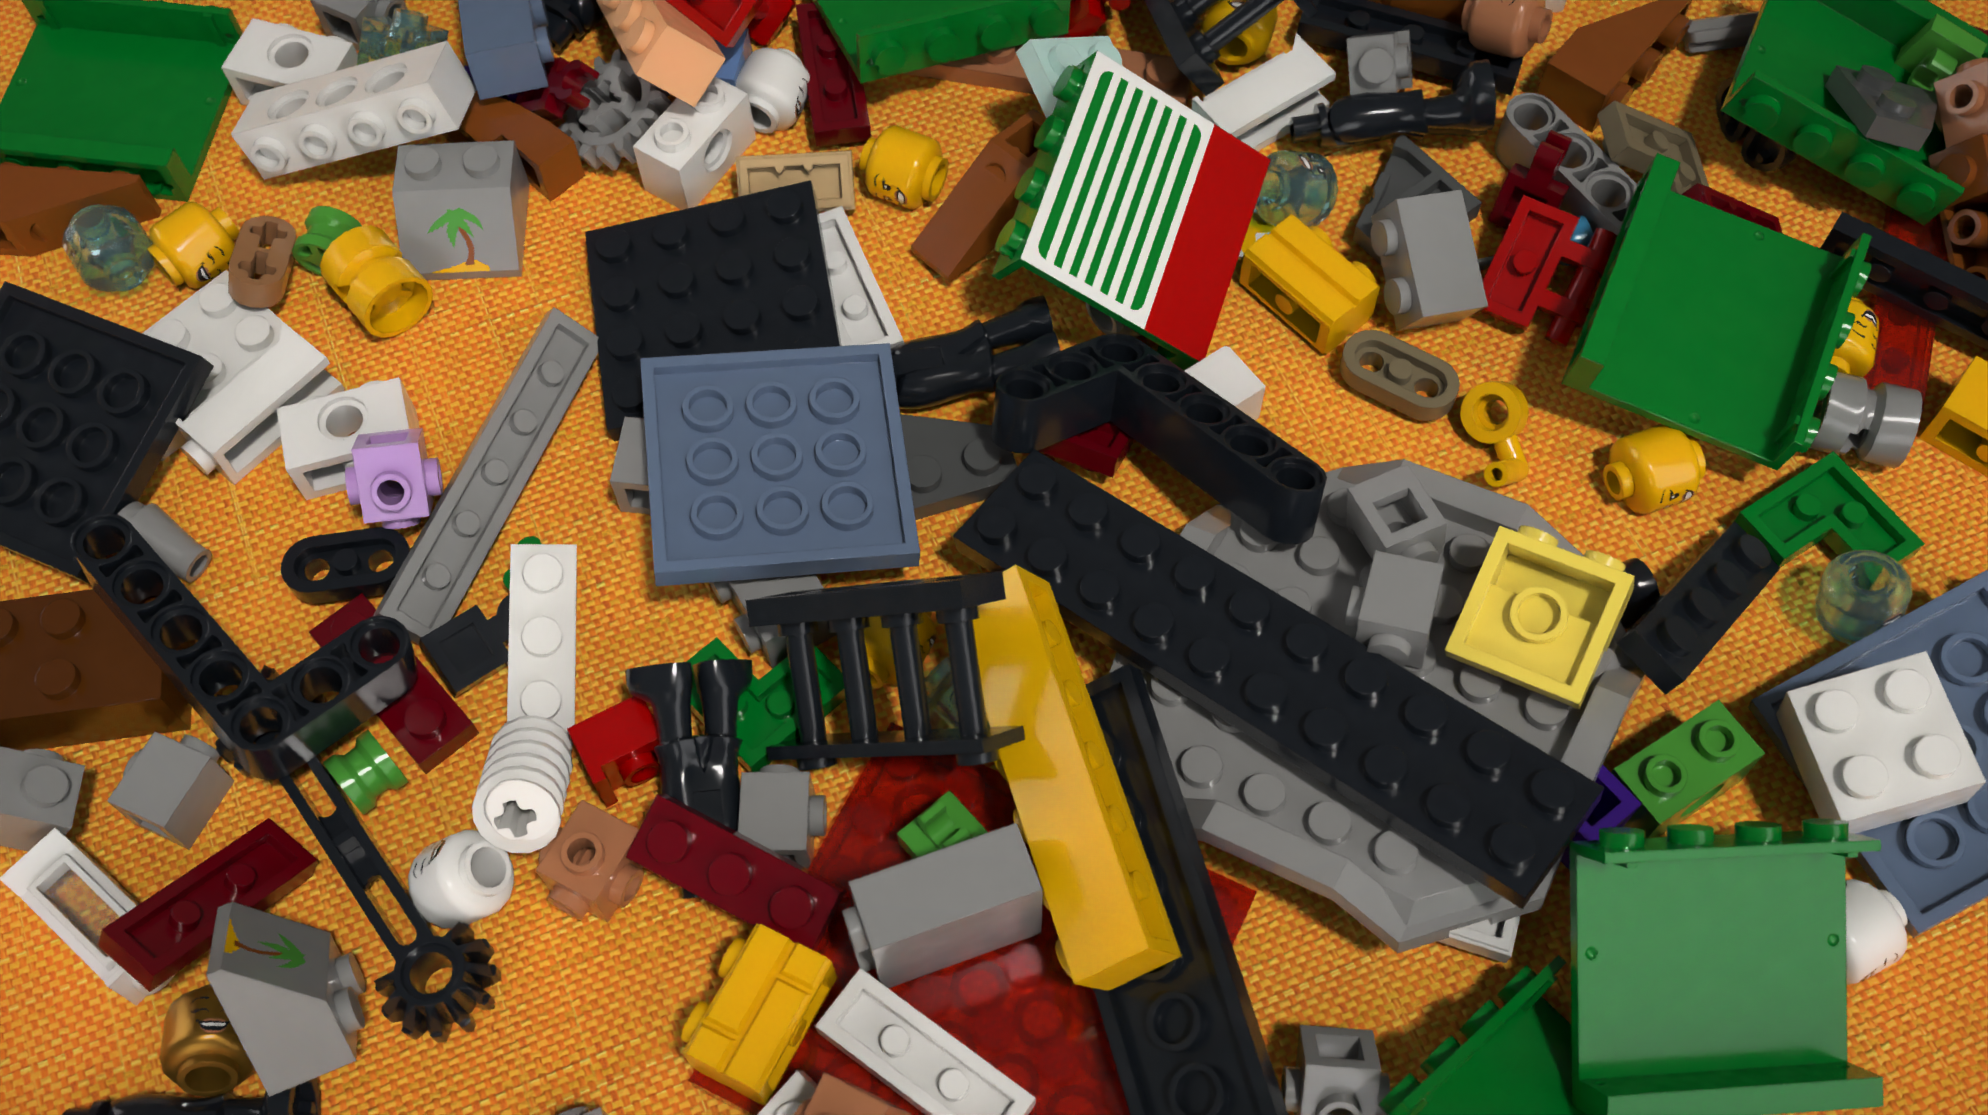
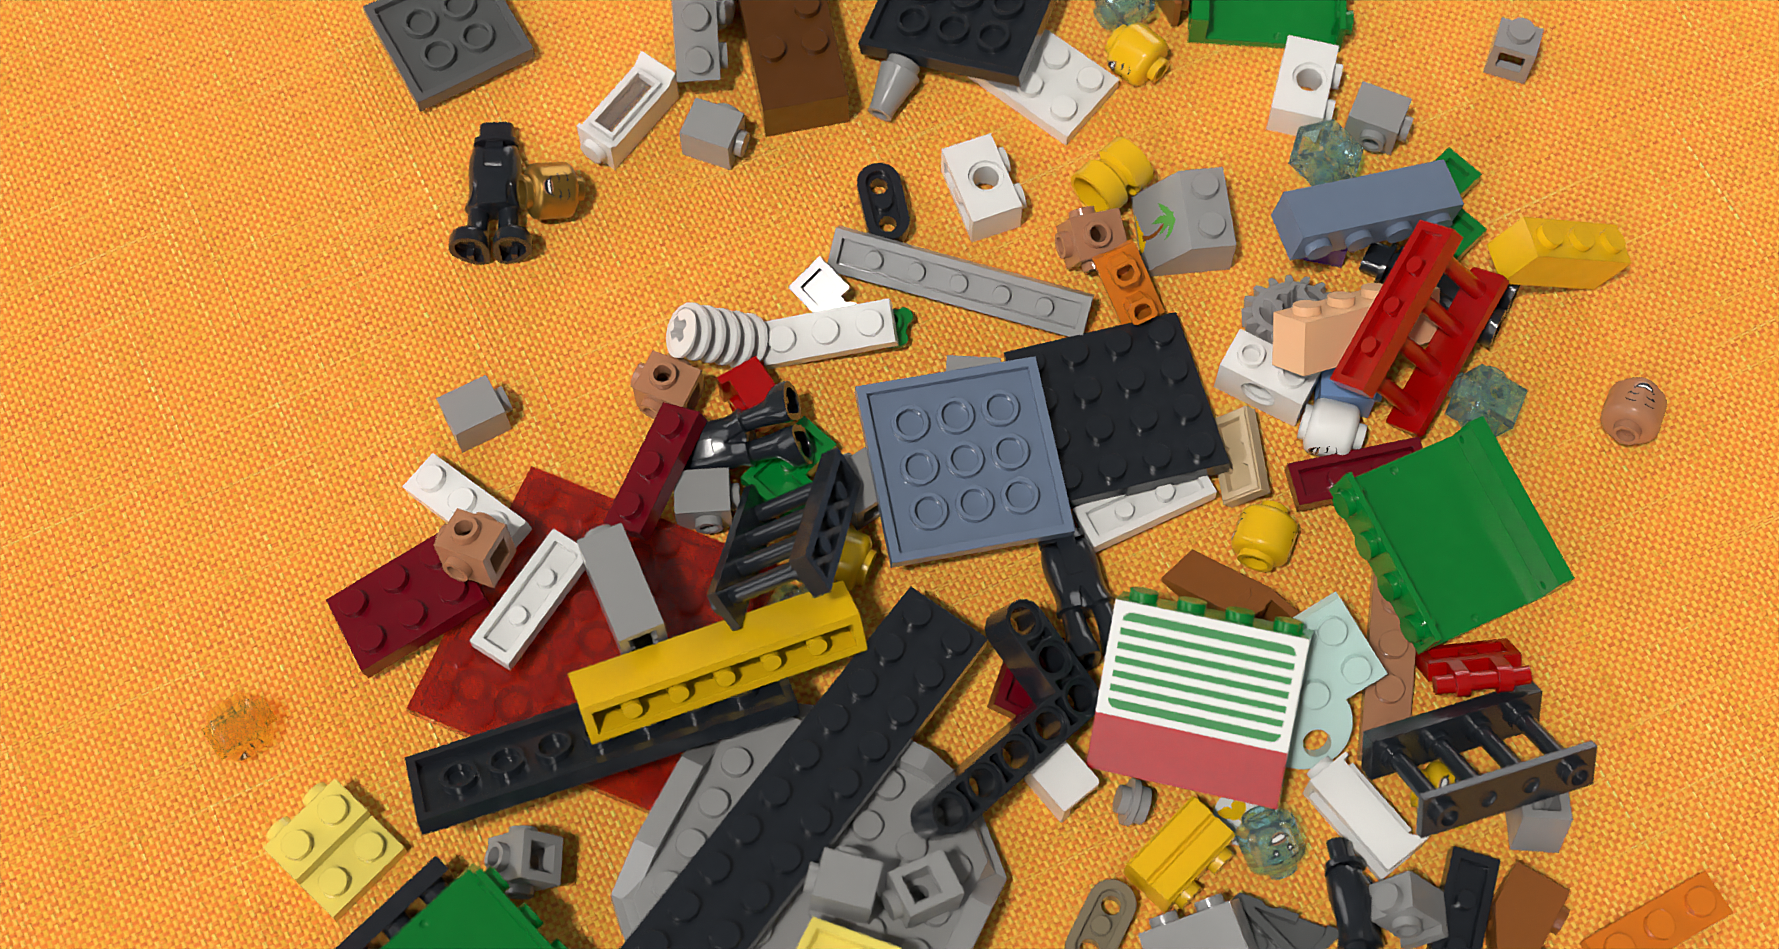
camera: 85 degrees right, 5 degrees up
black beam [71,513,418,780] -> none
dark red plate [98,818,318,992] -> none
white window [175,321,345,485] -> none
light grey slope [206,902,366,1097] -> none
black arm [212,665,502,1043] -> none
medium nougat beam [228,216,296,308] -> none
white brick [231,41,476,179] -> none
bright green wheel [292,206,362,276] -> none
dark red plate [309,593,479,774] -> none
bright green wheel [322,730,409,815] -> none
lavender brick [345,428,443,529] -> none
white head [408,830,514,928] -> none
dark orange slope [442,89,585,202] -> none
dark red plate [515,57,599,121] -> none
yellow brick [681,924,837,1106] -> none
bright green tile [897,790,988,859] -> none
dark grey wing [900,414,1018,520] -> none
none -> nougat brick [1055,206,1127,273]
none -> orange hips [1091,239,1165,325]
none -> light grey plate [1112,778,1152,826]

